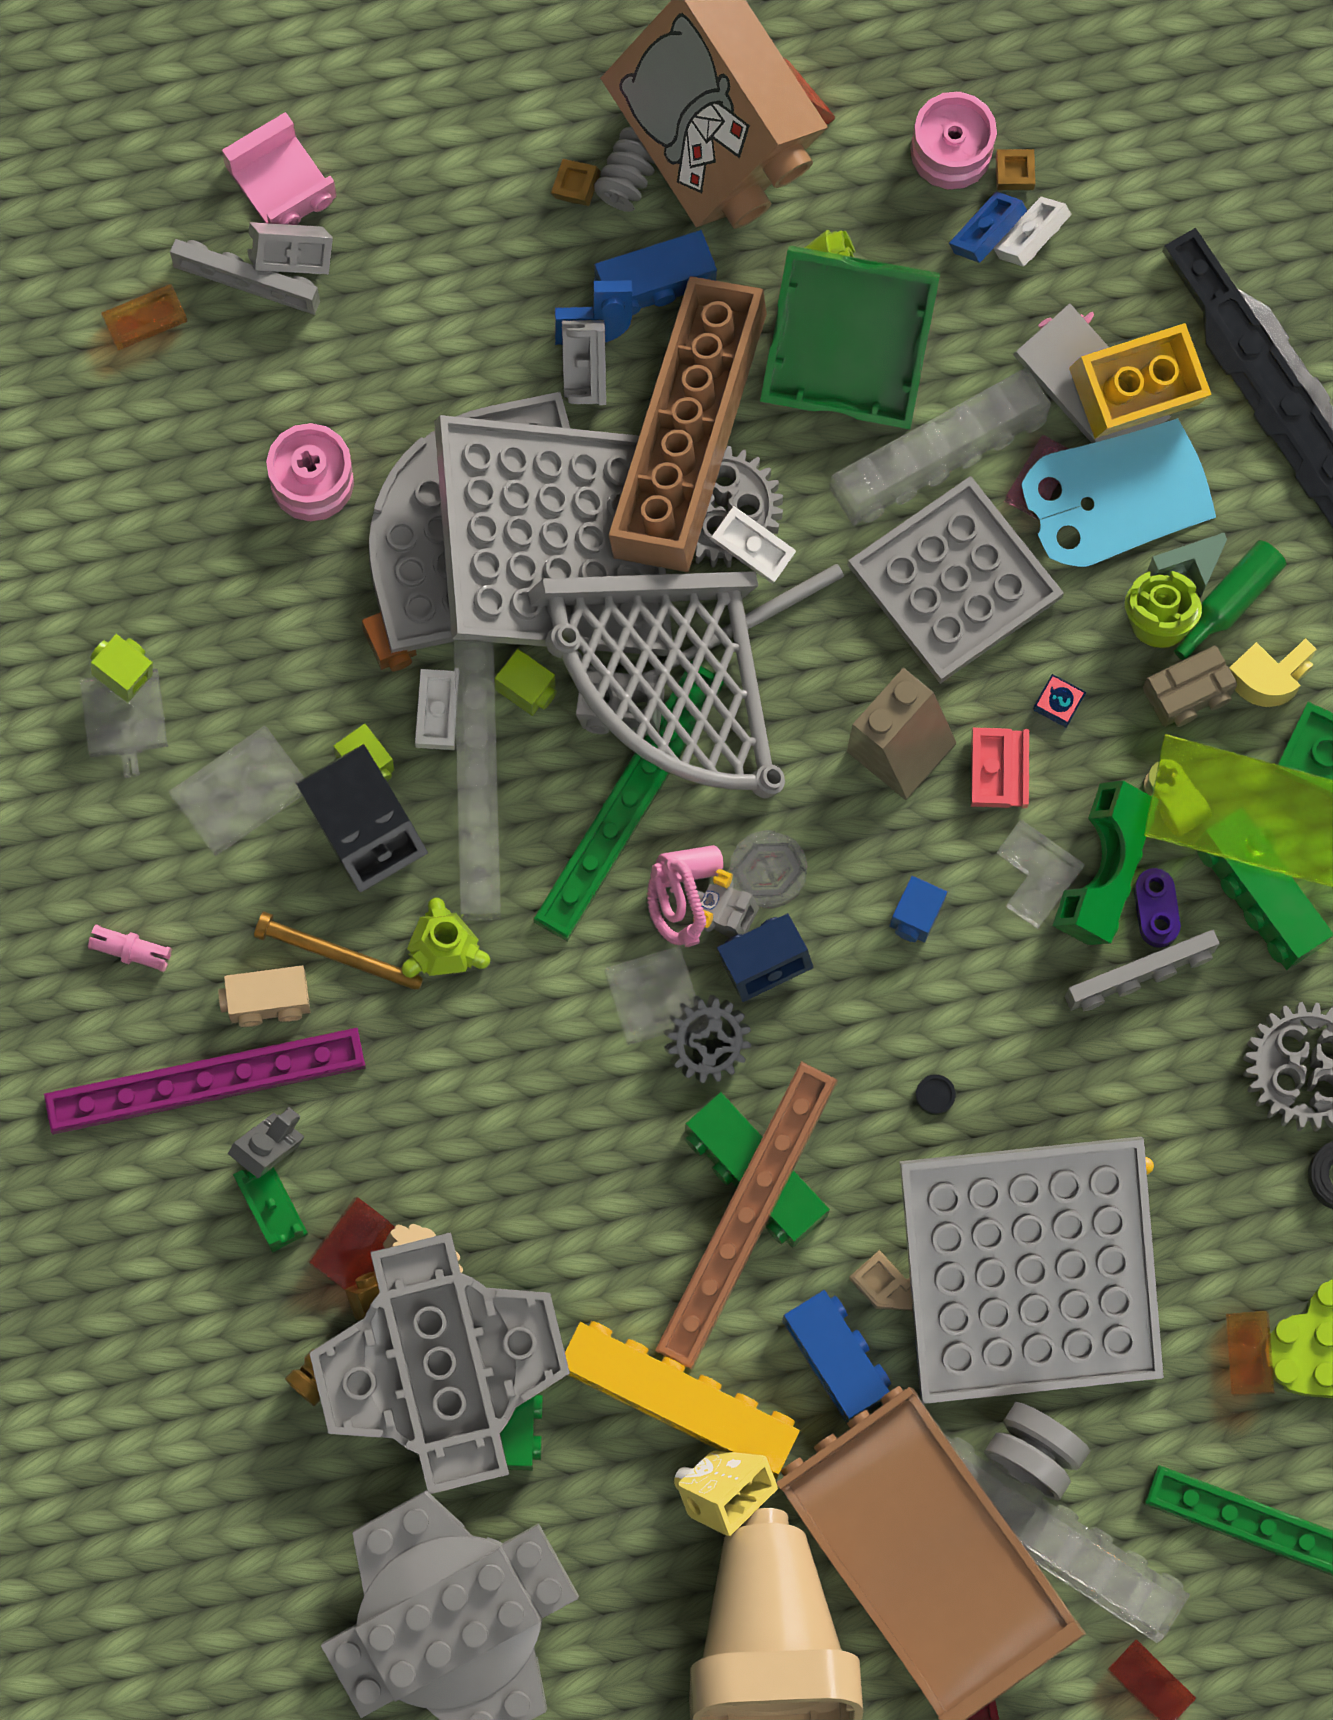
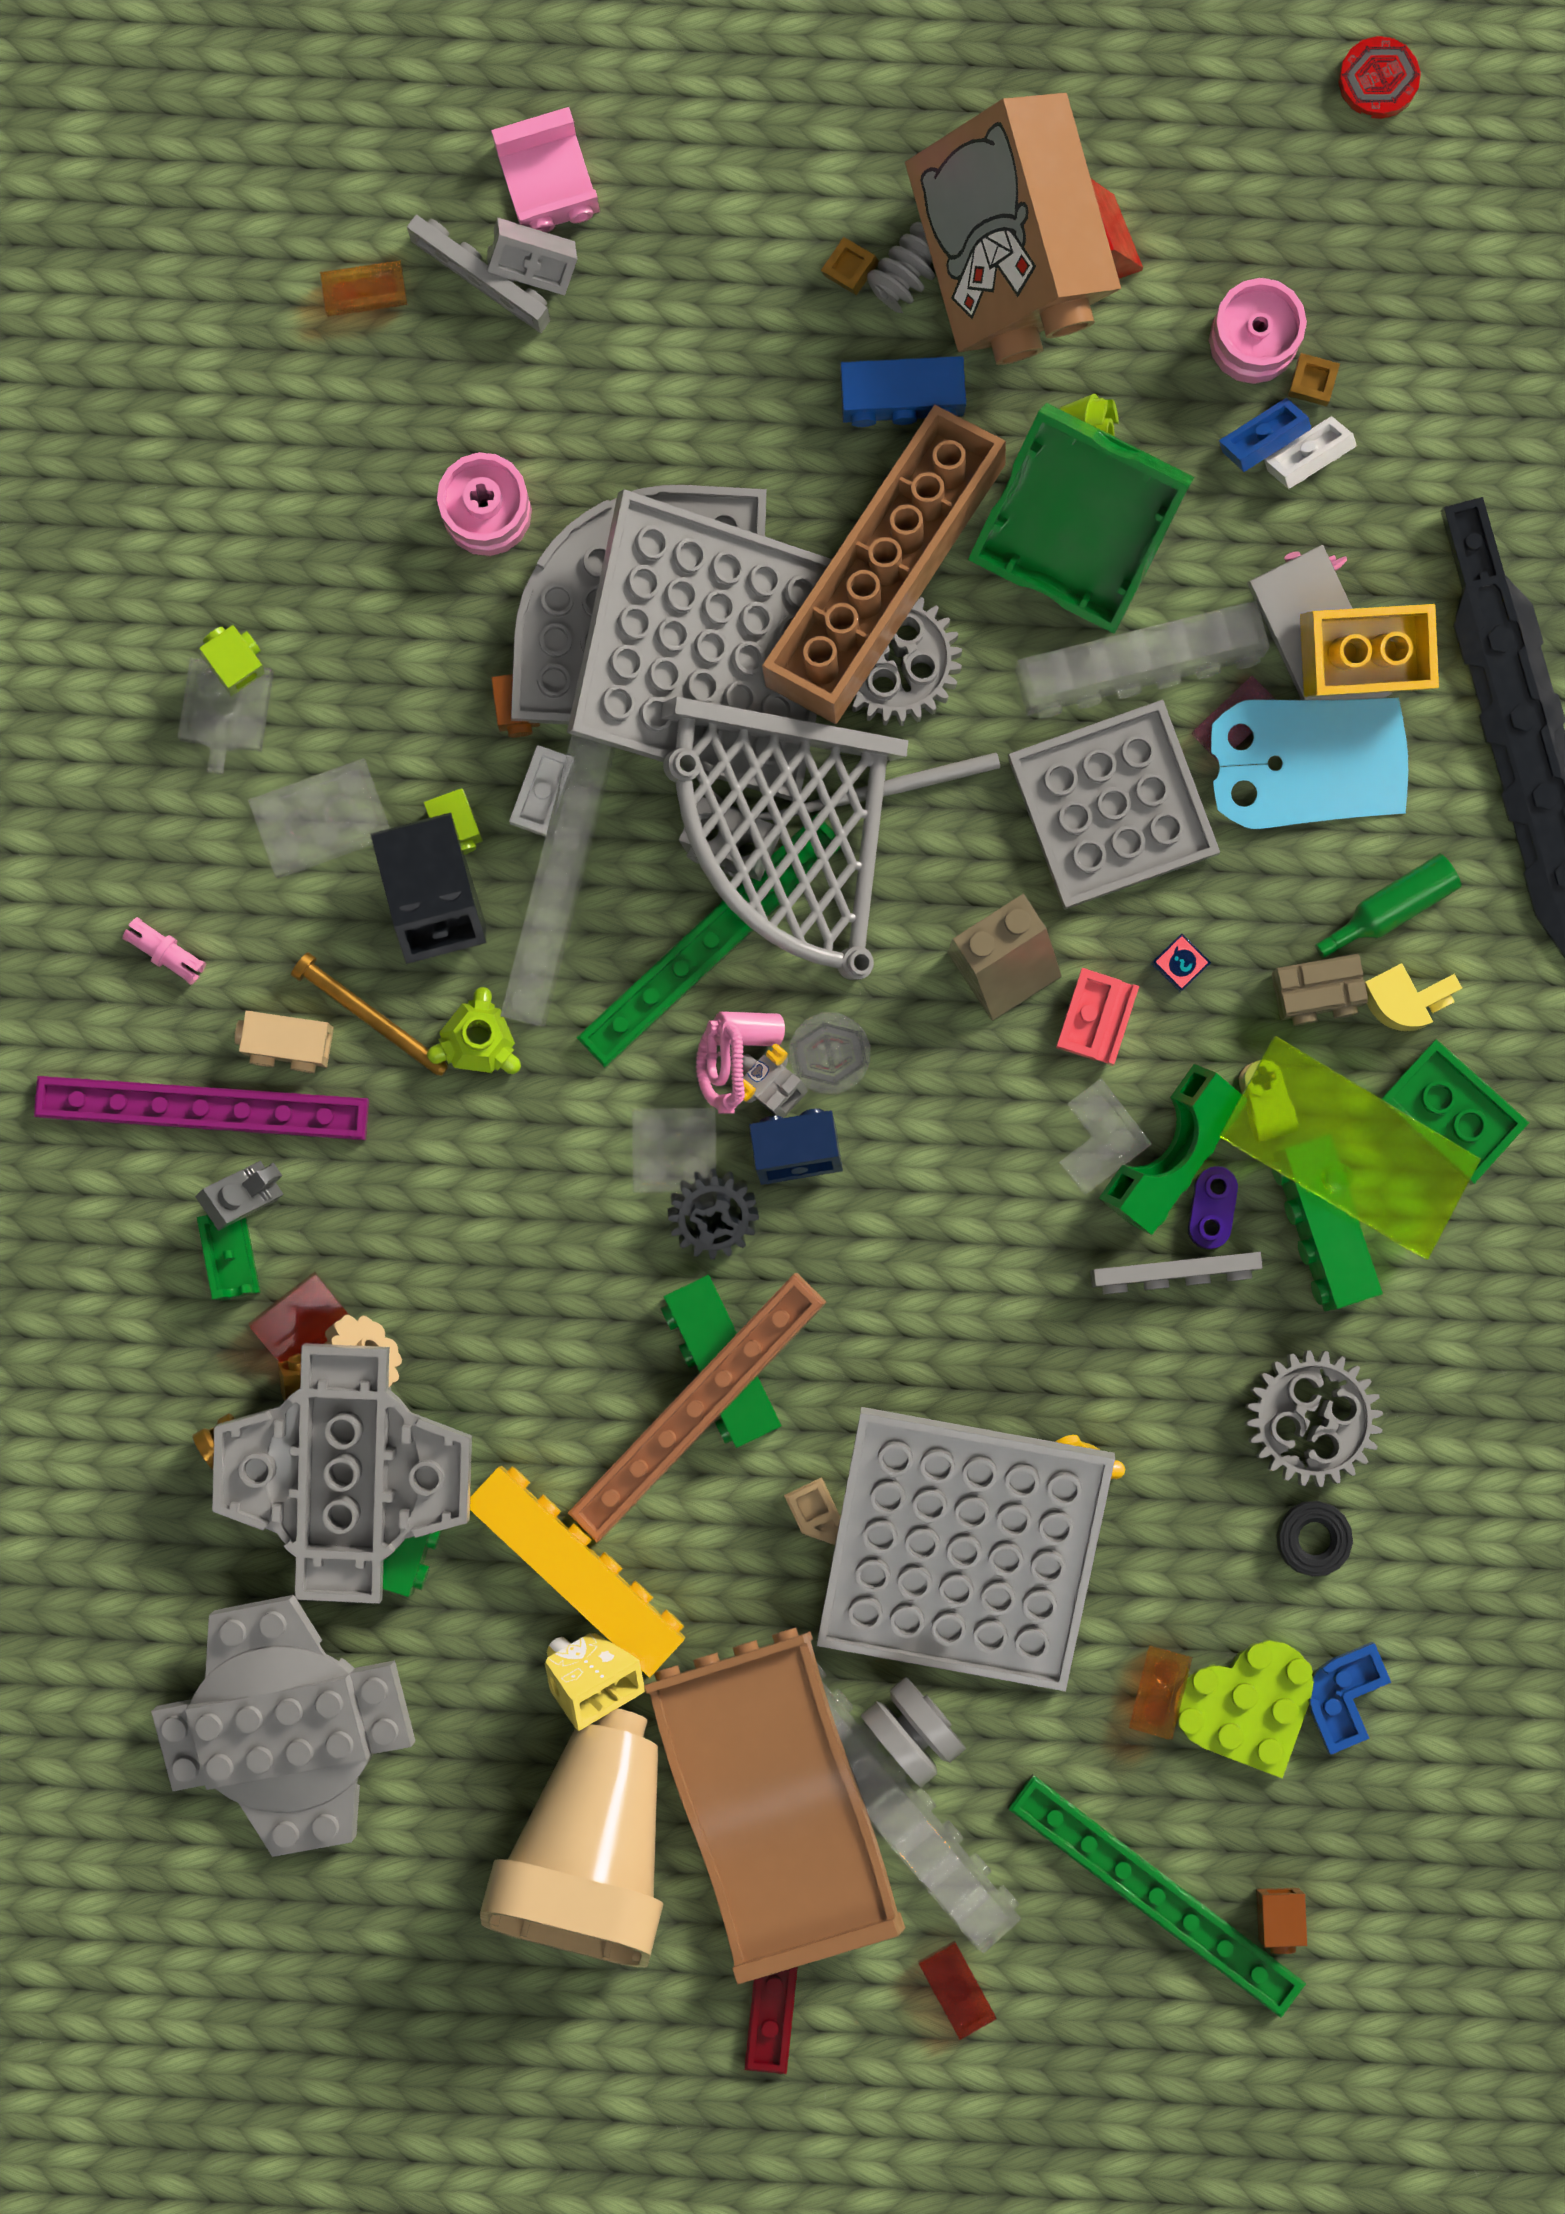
camera: 20 degrees right, 10 degrees up
lime brick [494,649,557,716] -> none
blue plate [555,280,632,345] -> none
light grey hinge [562,320,606,405] -> none
white plate [710,506,796,584] -> none
blue brick [782,1290,891,1424] -> none
blue brick [890,876,948,943] -> none
black piece [916,1075,956,1115] -> none
lime cone [1125,571,1202,648] -> none
sand green slope [1148,533,1227,597] -> none

